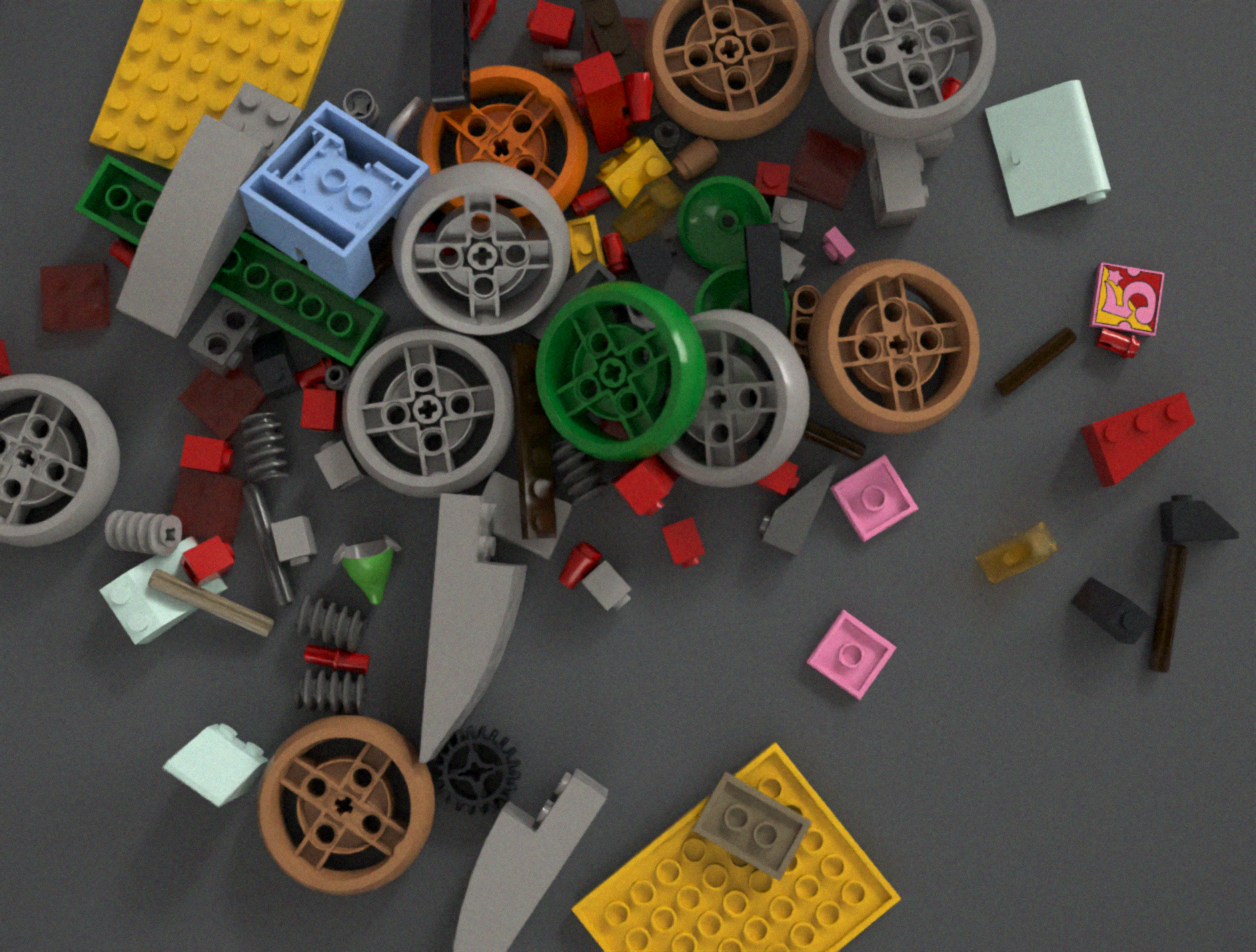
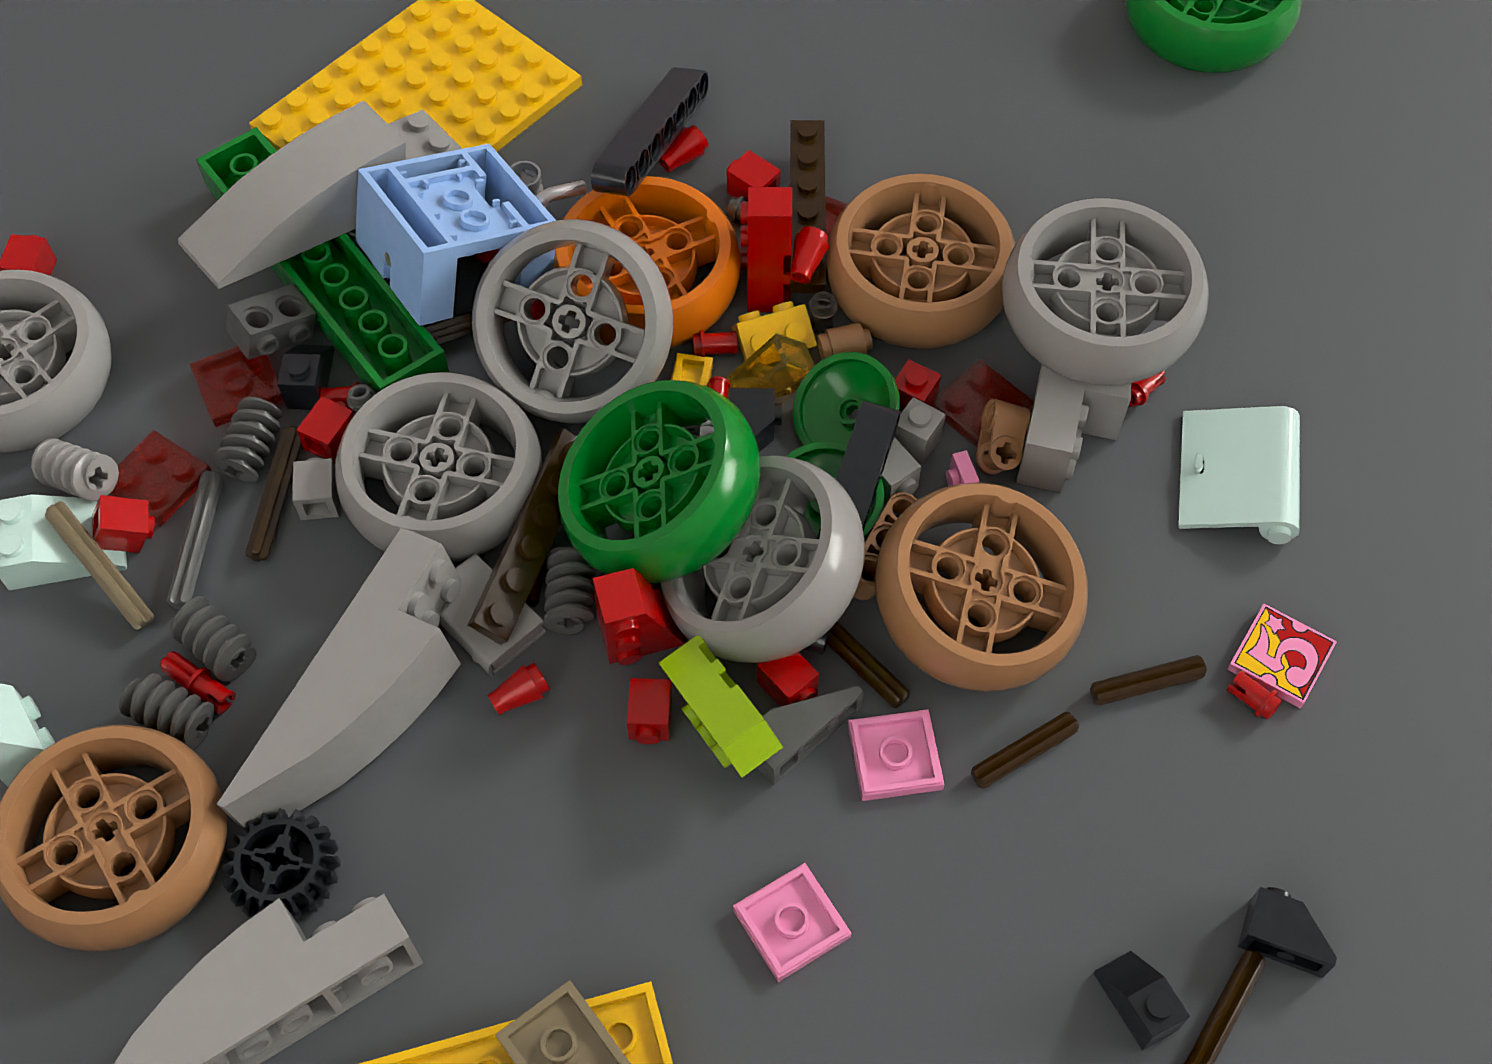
camera: 15 degrees right, 25 degrees down
clear red plate [40,263,110,332] -> none
red brick [180,434,235,475] -> none
light grey brick [270,516,318,567] -> none
bright green hat [332,534,402,605] -> none
light grey brick [581,560,632,611] -> none
clear yellow slope [976,520,1060,585] -> none
red wedge [1081,391,1196,488] -> none
none -> dark brown axle [245,426,302,562]
none -> lime wedge [659,635,783,777]
none -> dark brown axle [971,712,1079,788]
none -> medium nougat piece [975,398,1030,475]

